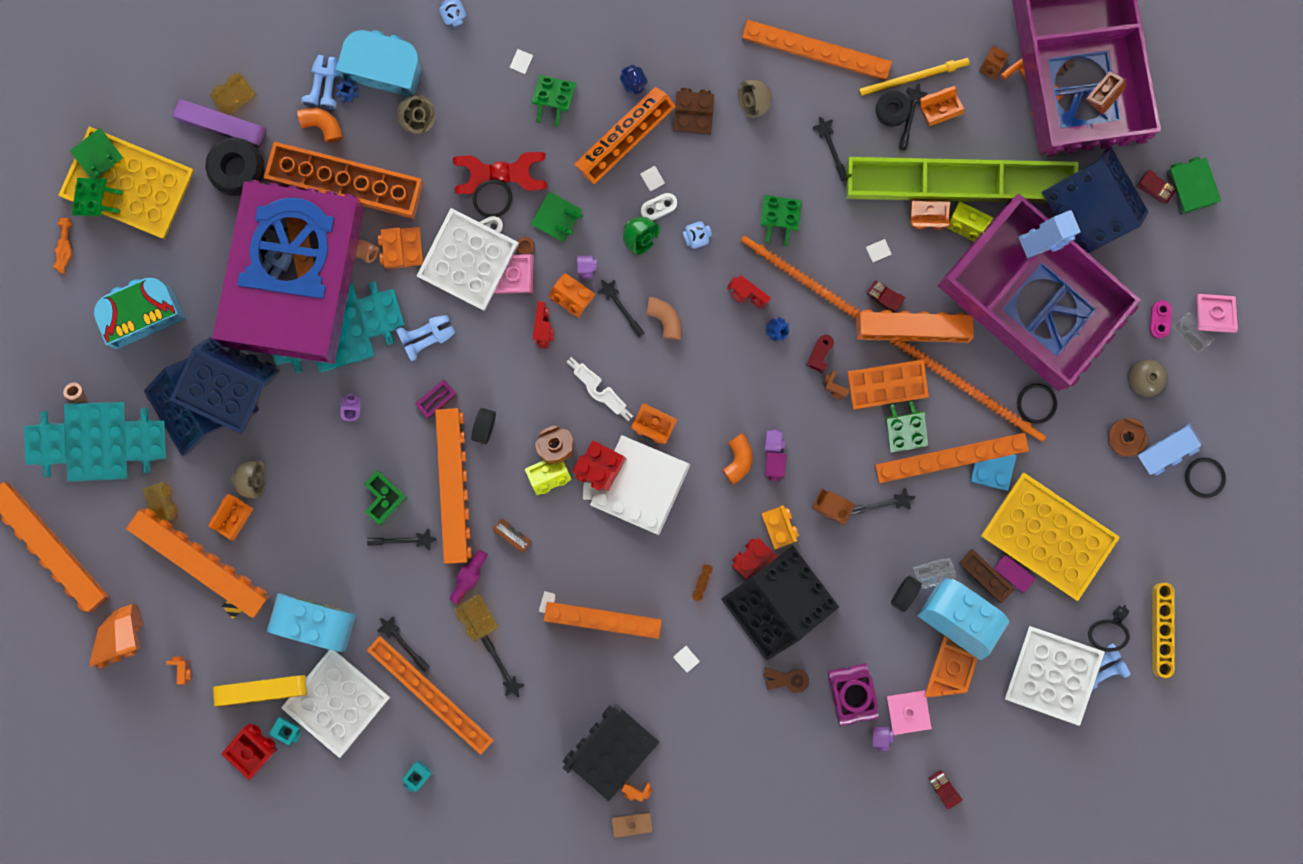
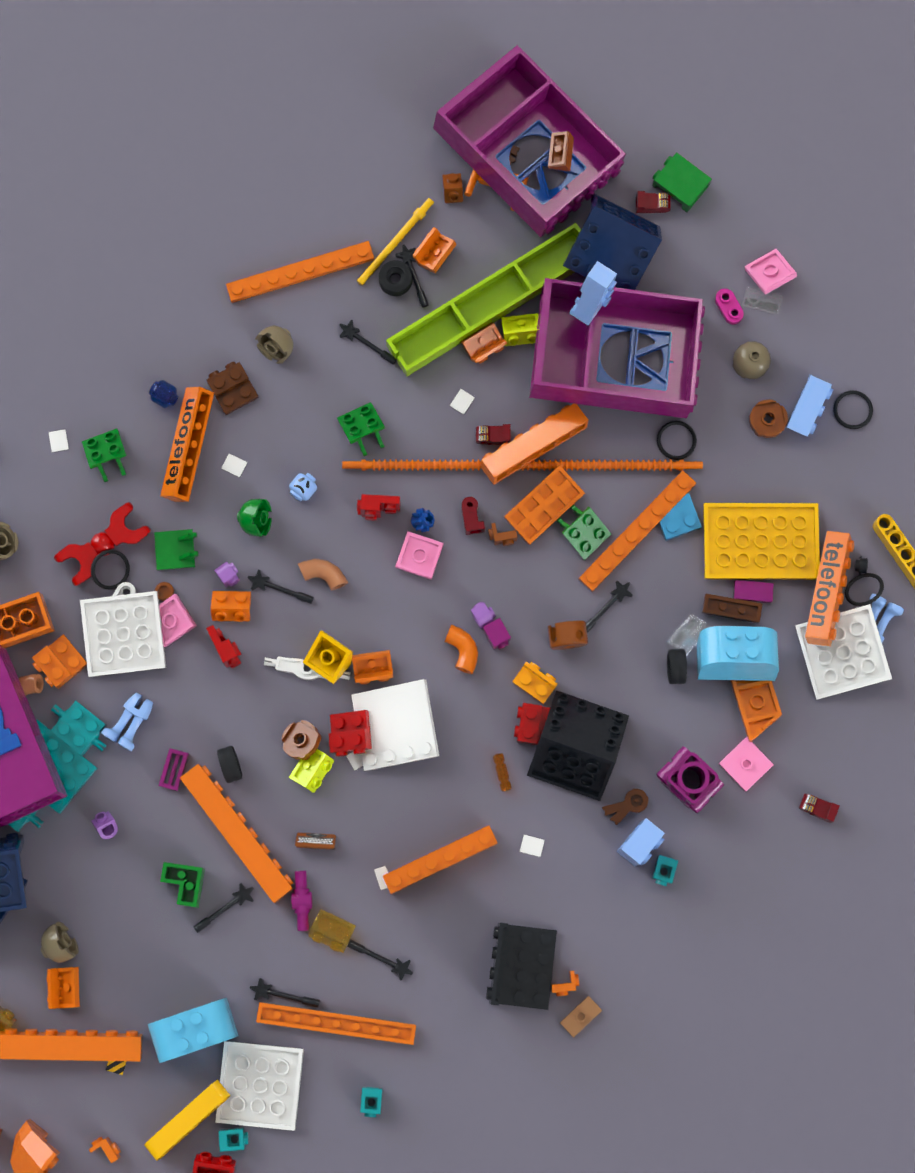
camera: 35 degrees left, 5 degrees down
white plate [641,193,677,221] -> none
medium lavender plate [873,727,894,751] -> none
none -> yellow slope [303,630,353,684]
none -> bright pink plate [395,531,444,580]
none -> light blue brick [616,818,665,867]
none -> teal brick [652,855,678,886]
none -> orange brick [805,531,854,647]

